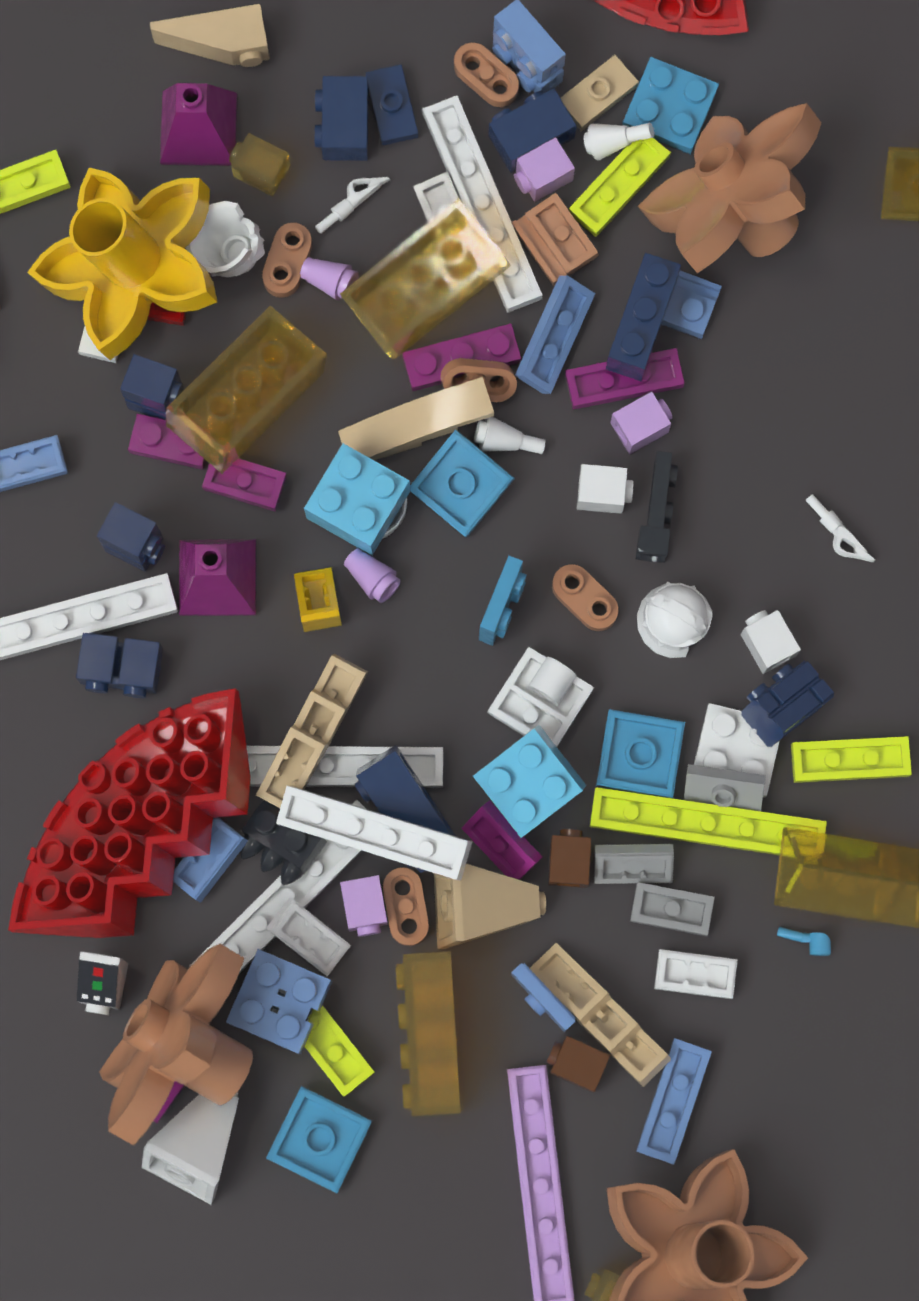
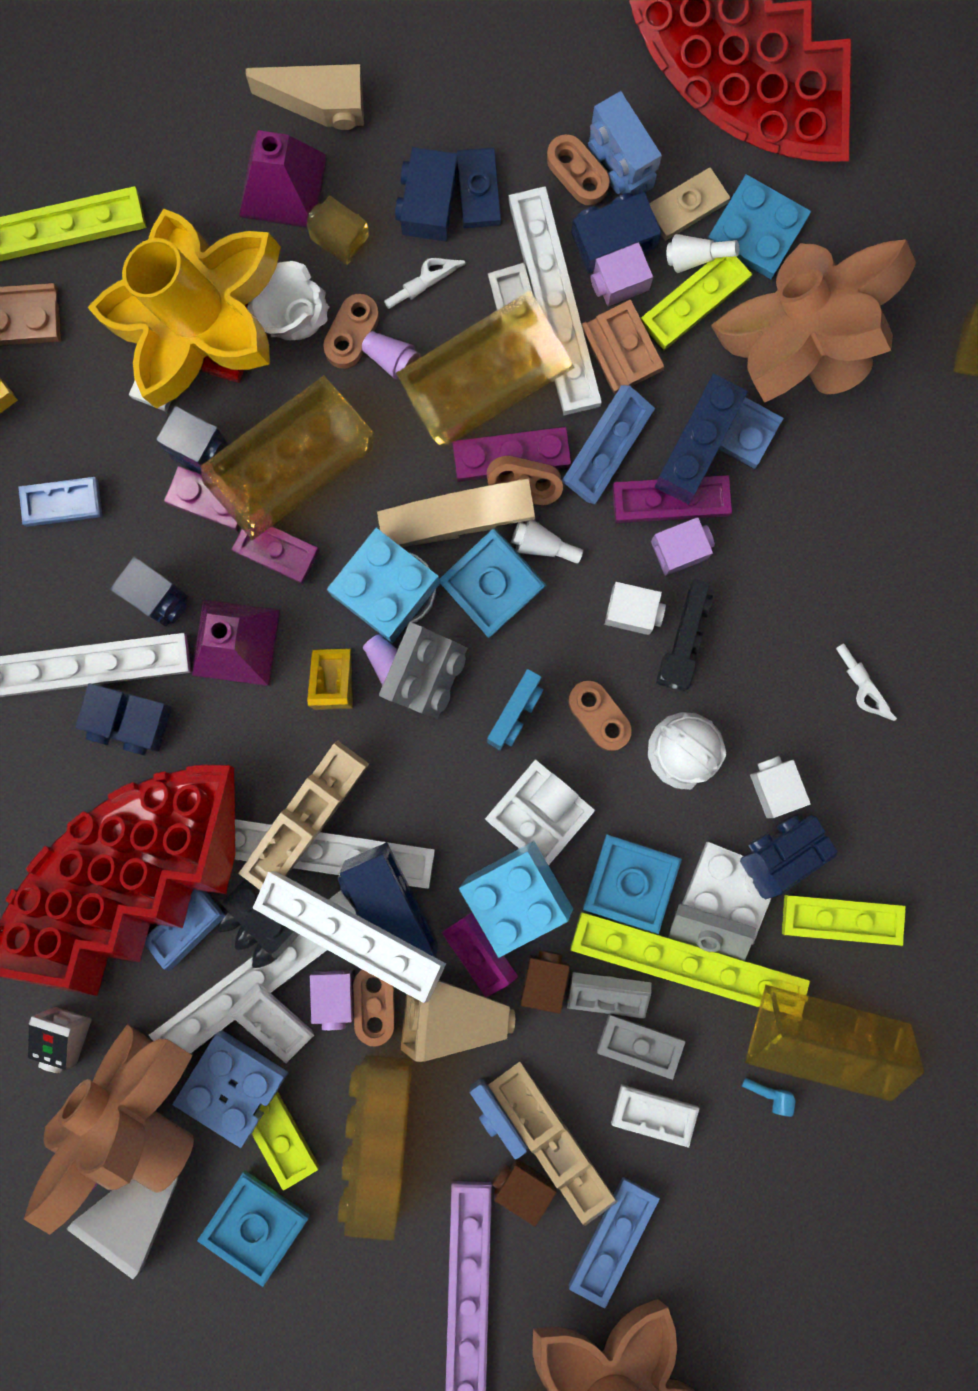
camera: 10 degrees right, 5 degrees up
none -> light grey plate [379,622,468,719]

